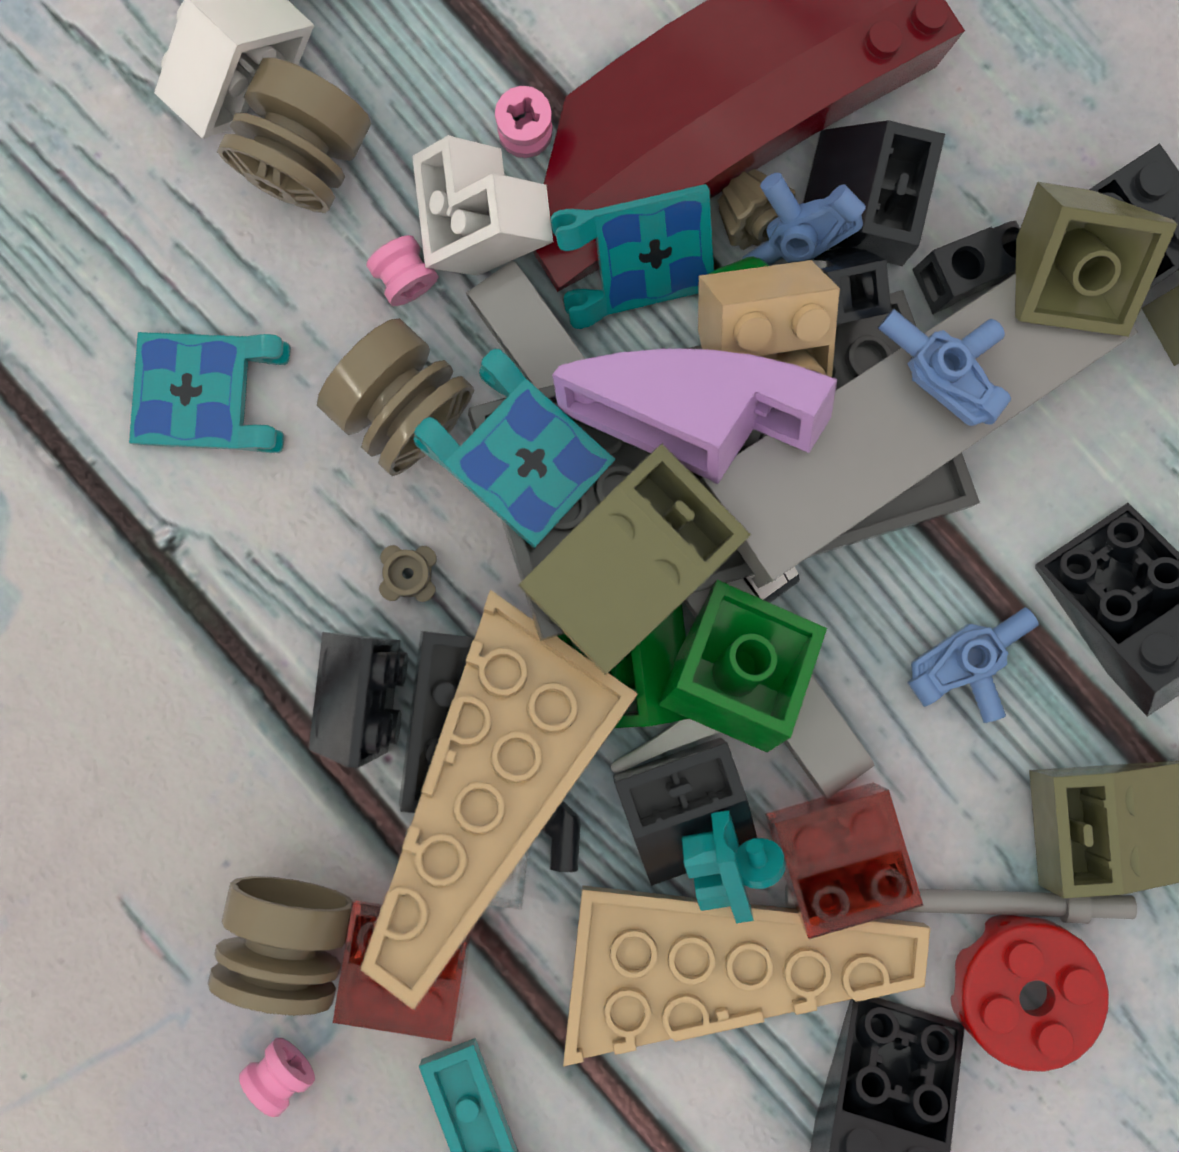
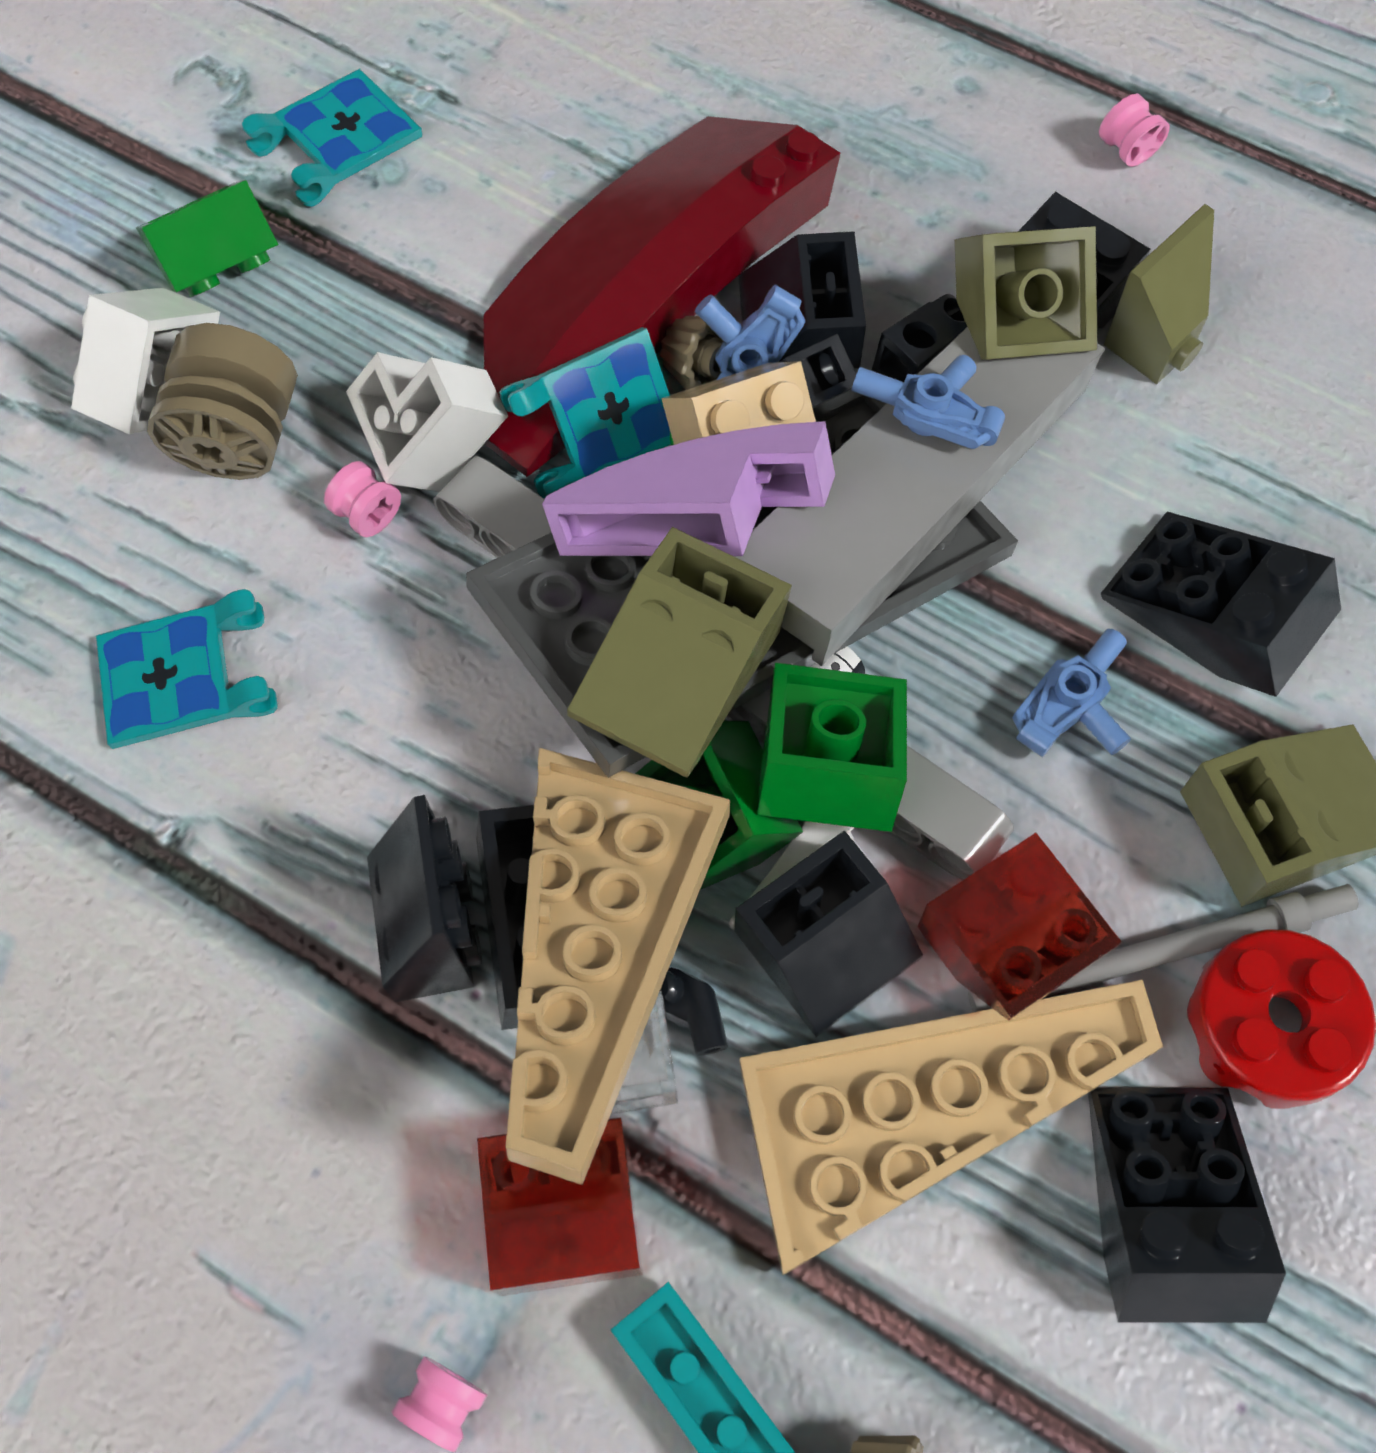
camera: 15 degrees left, 20 degrees down
dark tan wheel [208,876,355,1016] -> none
dark tan wheel [316,318,474,477] -> none
dark tan plate [379,545,437,602] -> none
teal flag [414,349,616,549] -> none
bright pink wheel [495,85,553,158] -> none
teal hips [682,810,786,924] -> none

